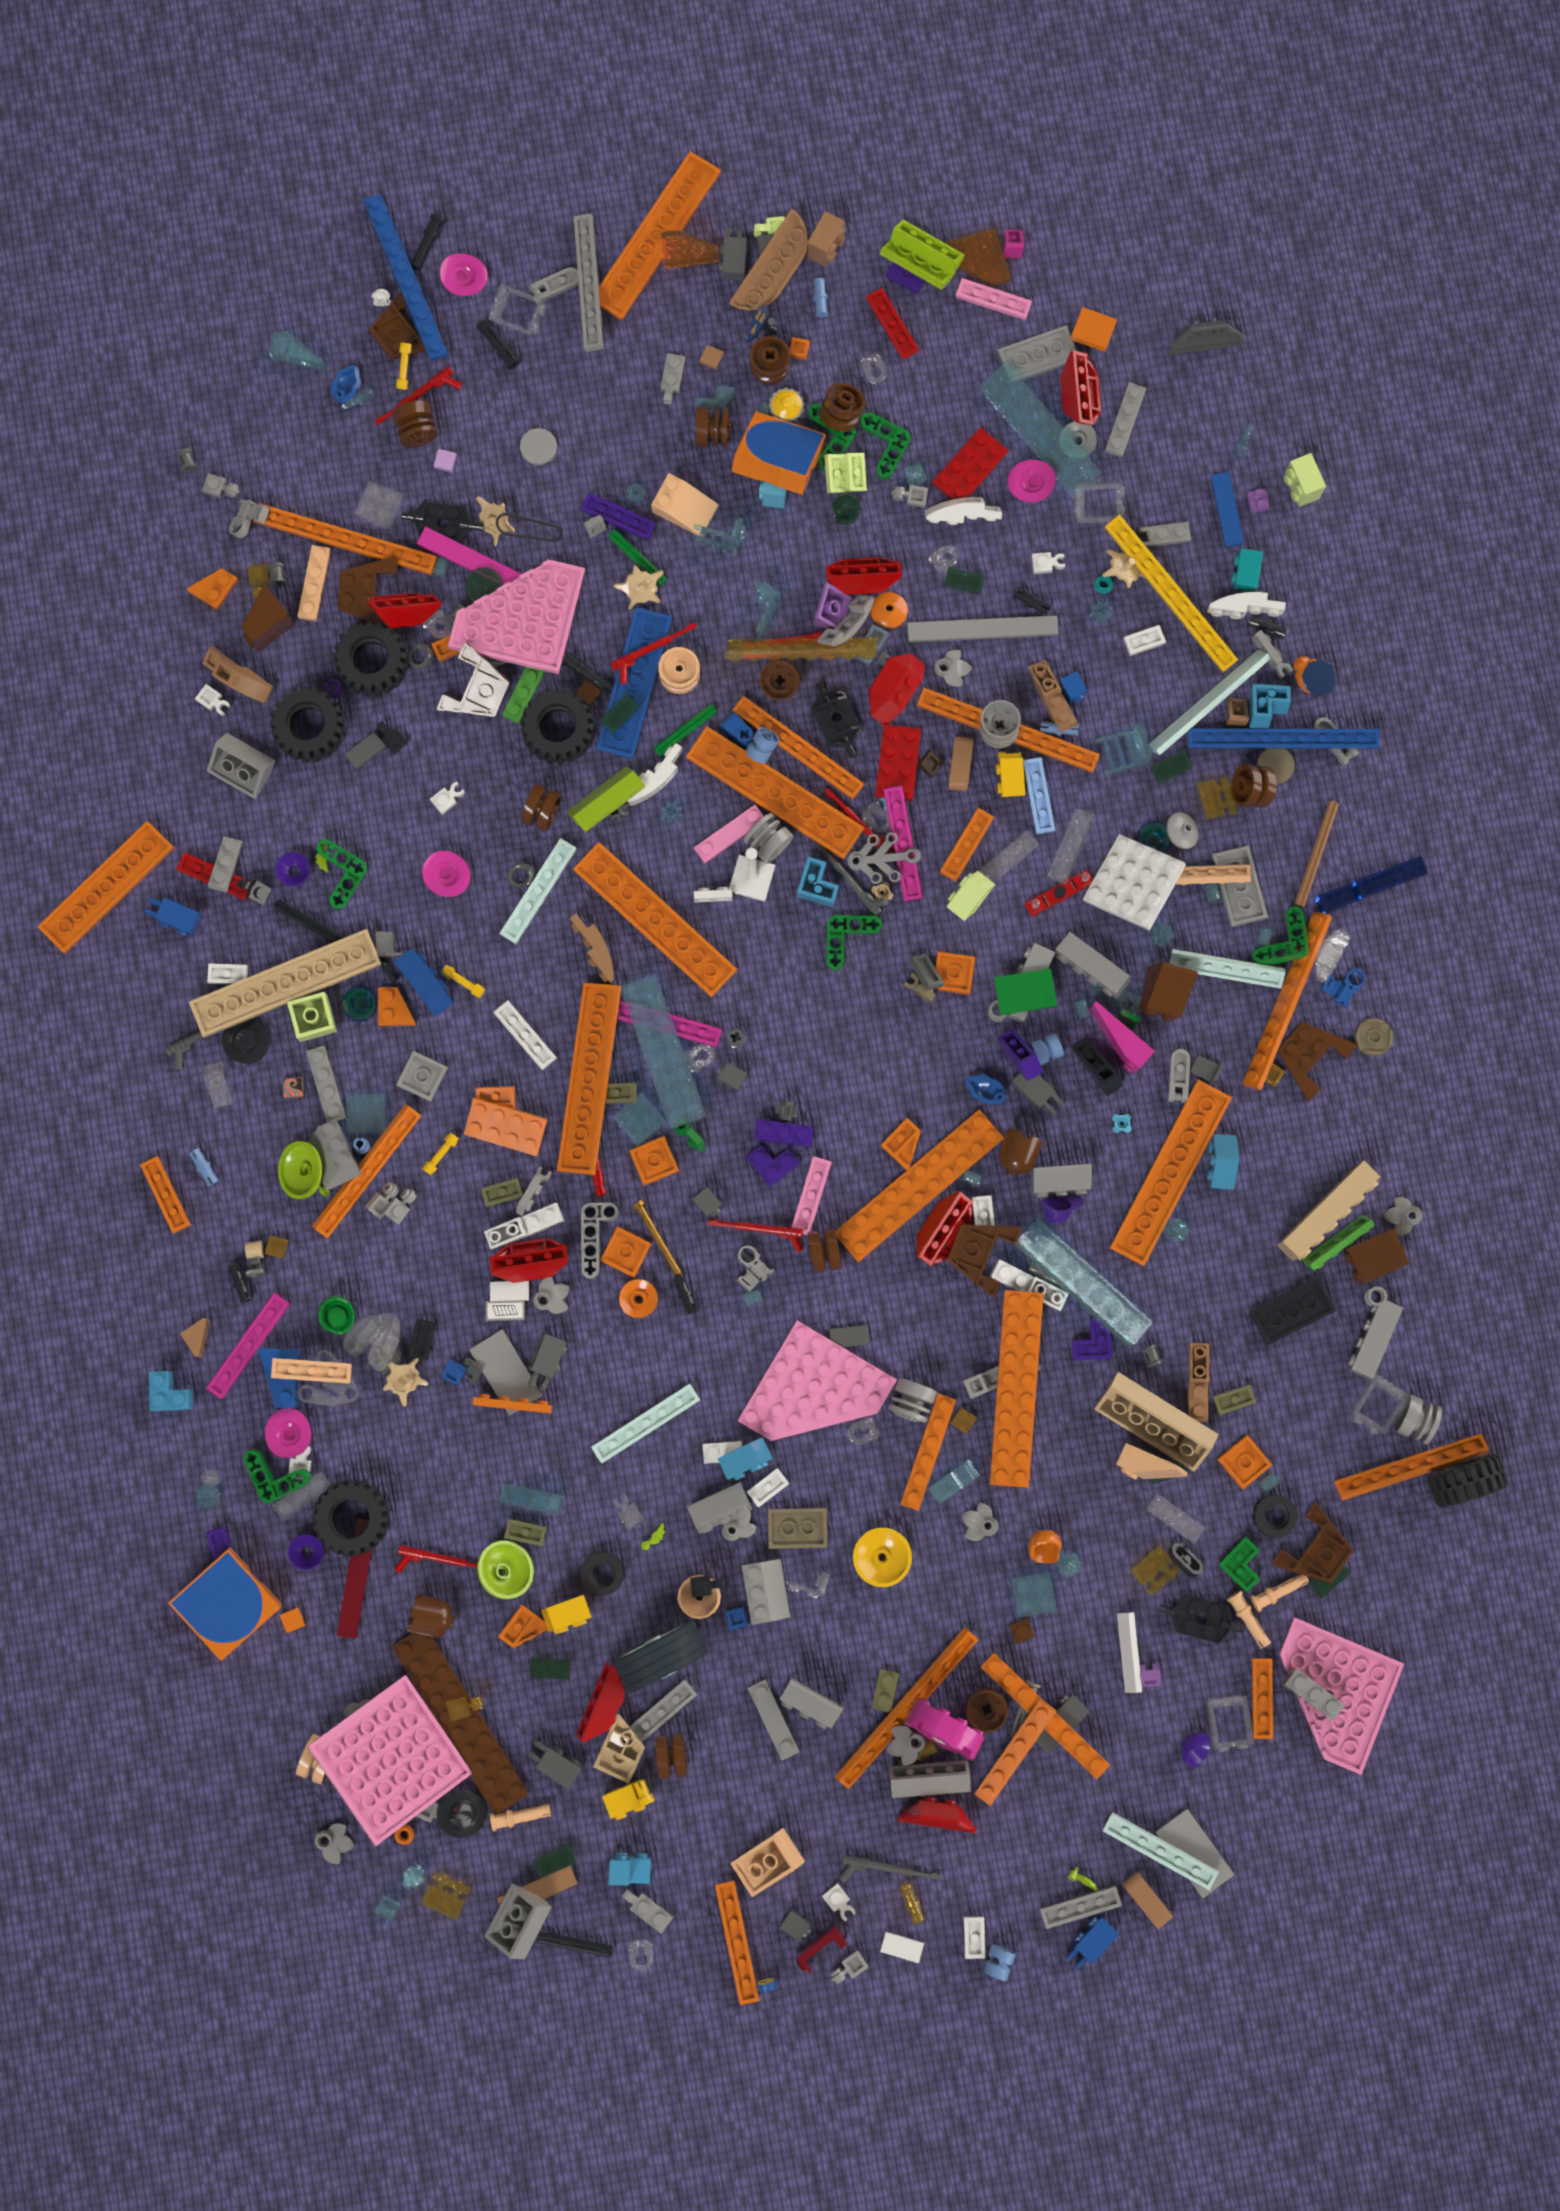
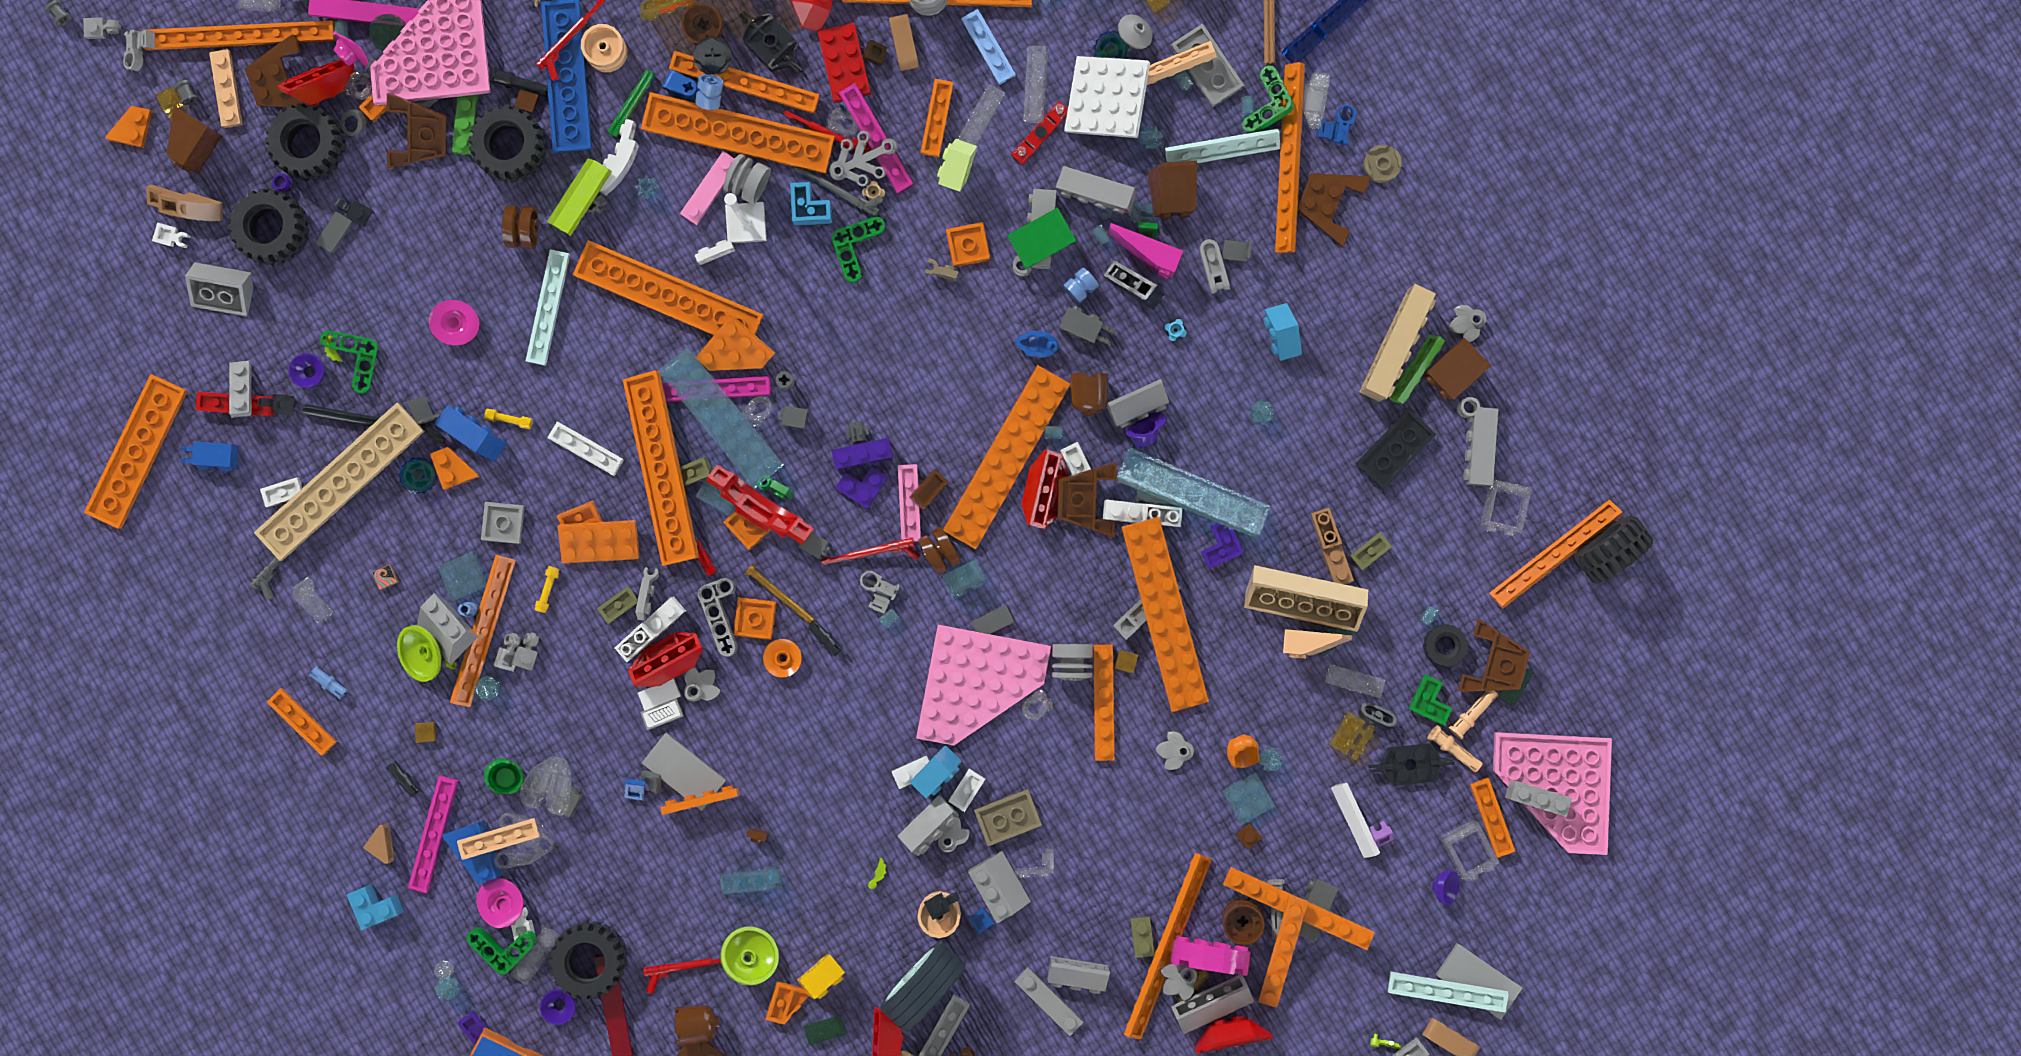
camera: 20 degrees left, 5 degrees up
black hat [221,1019,269,1064] -> none
leg [245,1241,267,1278] -> none
yellowish green brick [287,992,337,1042] -> none
light grey plate [306,1046,347,1122] -> none
tan piece [383,1358,428,1407] -> none
black plate [408,1319,436,1361] -> none
white plate [430,782,465,815] -> none
olive plate [504,1519,547,1546] -> none
dark grey piece [508,863,536,888] -> none
dark grey hinge [527,1333,567,1392] -> none
medium nougat slope [570,914,614,985] -> none
black tyre [580,1552,624,1596] -> none
light aqua plate [591,1384,700,1464] -> none
clear green plate [600,694,640,735] -> none
clear plate [613,1493,645,1531] -> none
yellow dish [853,1528,912,1587] -> none
orange wing [881,1118,921,1171] -> none
dark grey tile [909,954,944,991] -> none
clear light blue piece [927,1460,980,1505] -> none
yellow hinge [995,752,1025,798] -> none
dark purple brick [997,1029,1043,1081] -> none
orange plate [1109,1080,1232,1267] -> none
dark grey bush [1140,1344,1163,1368] -> none
orange tile [1217,1435,1272,1490] -> none
pearl gold tile [1265,1063,1285,1088] -> none
light grey wheel [1394,1394,1442,1445] -> none
none -> dark pink hat [332,31,368,67]
none -> clear light blue gear [475,676,500,701]
none -> black tile [693,37,732,75]
none -> orange plate [695,315,775,371]
none -> red piece [706,465,814,545]
none -> reddish brown plate [746,828,769,844]
none -> reddish brown tile [909,469,948,510]
none -> clear light blue brick [942,559,986,598]

